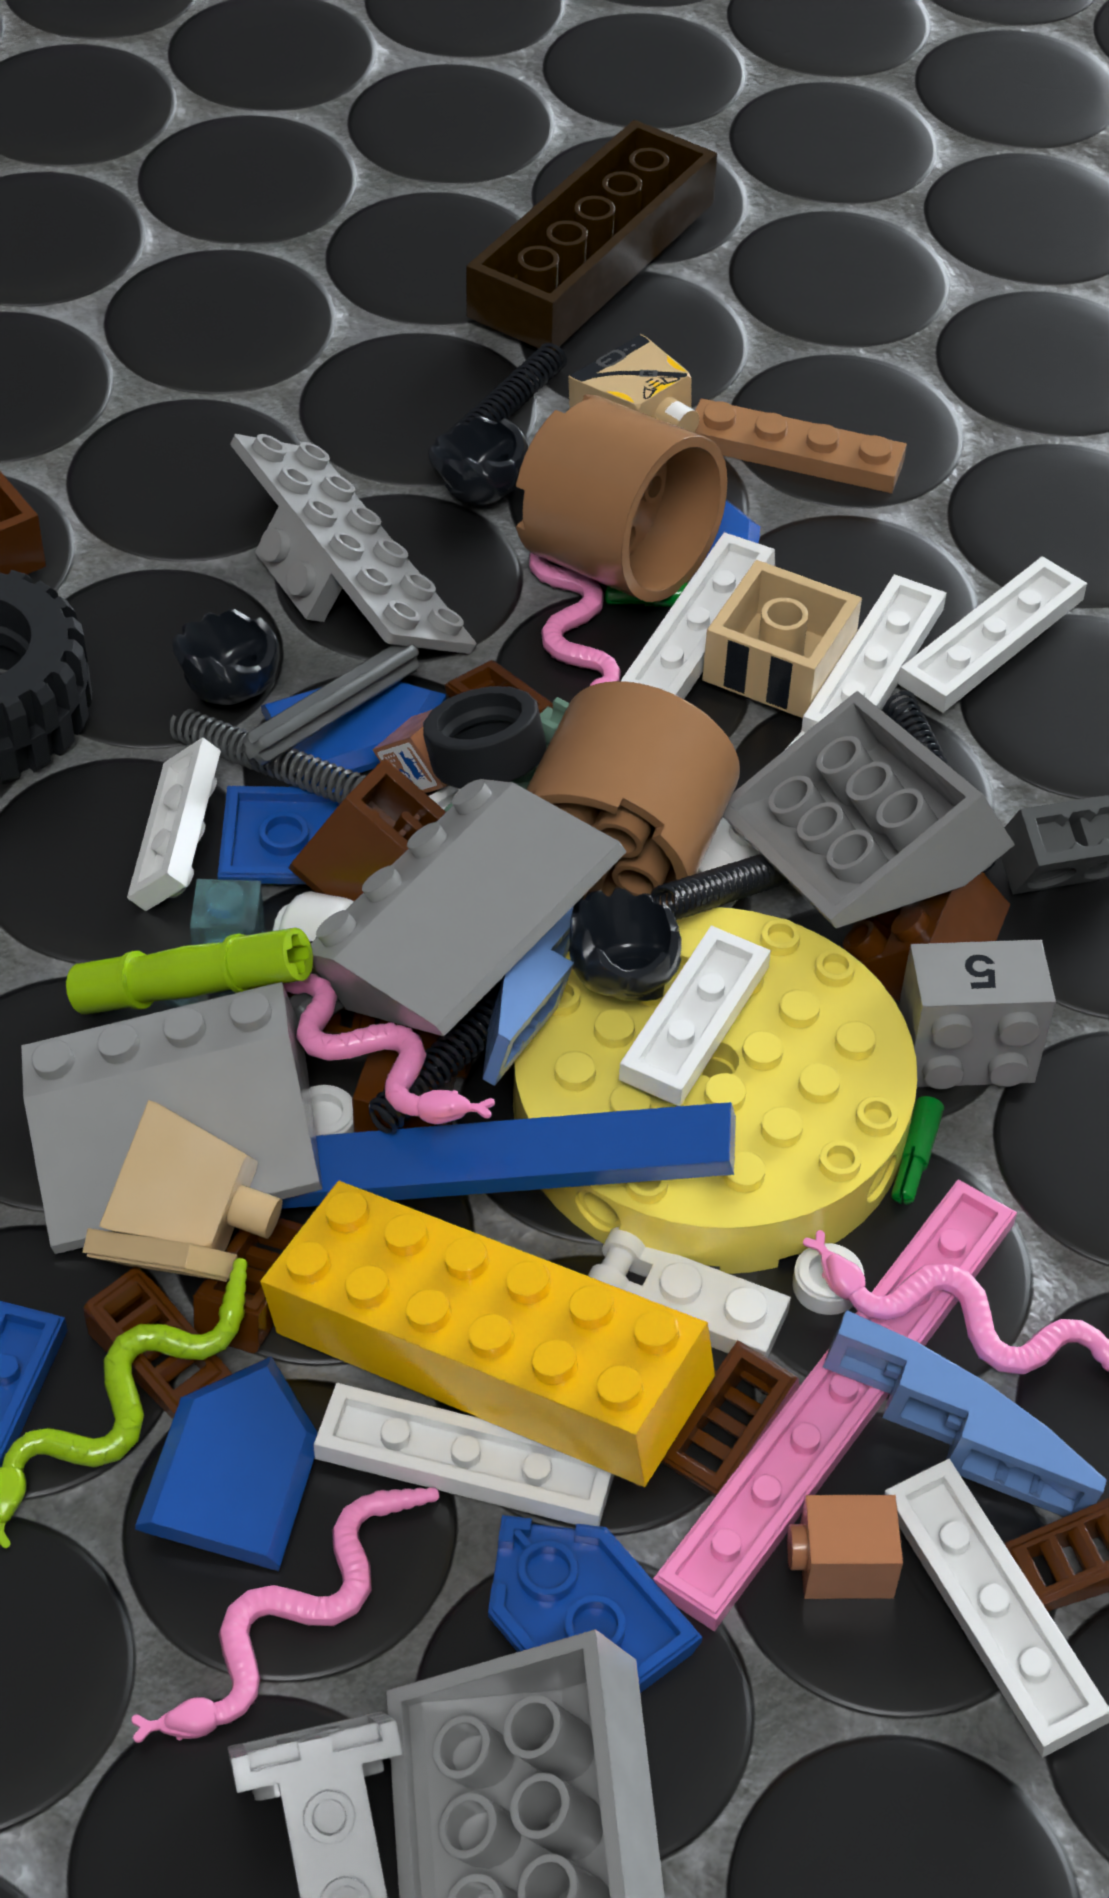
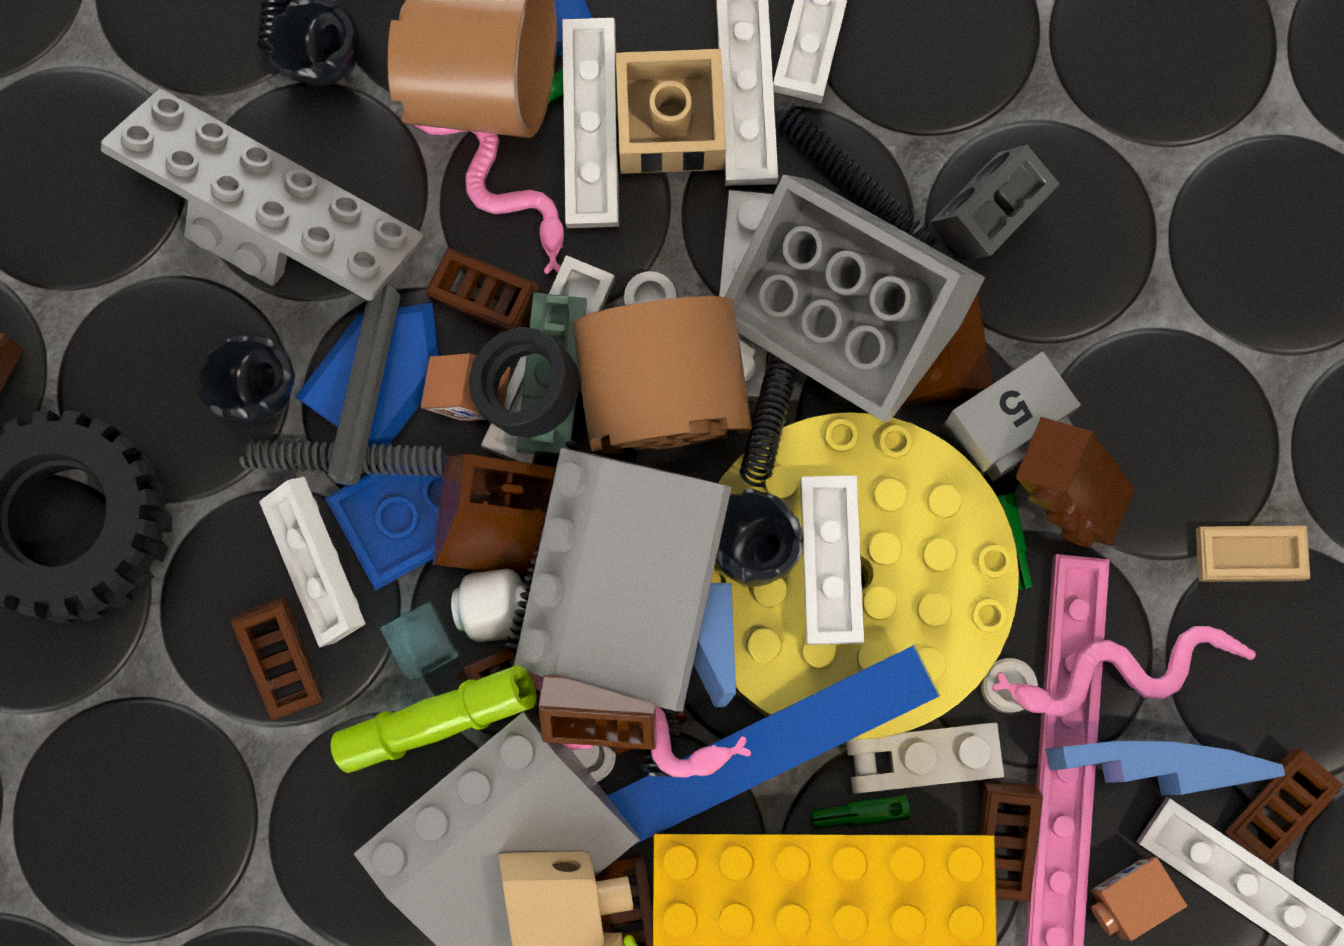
camera: 30 degrees left, 30 degrees up
none -> reddish brown slope [231,596,323,721]
none -> reddish brown slope [539,675,657,750]
none -> reddish brown brick [1016,417,1135,547]

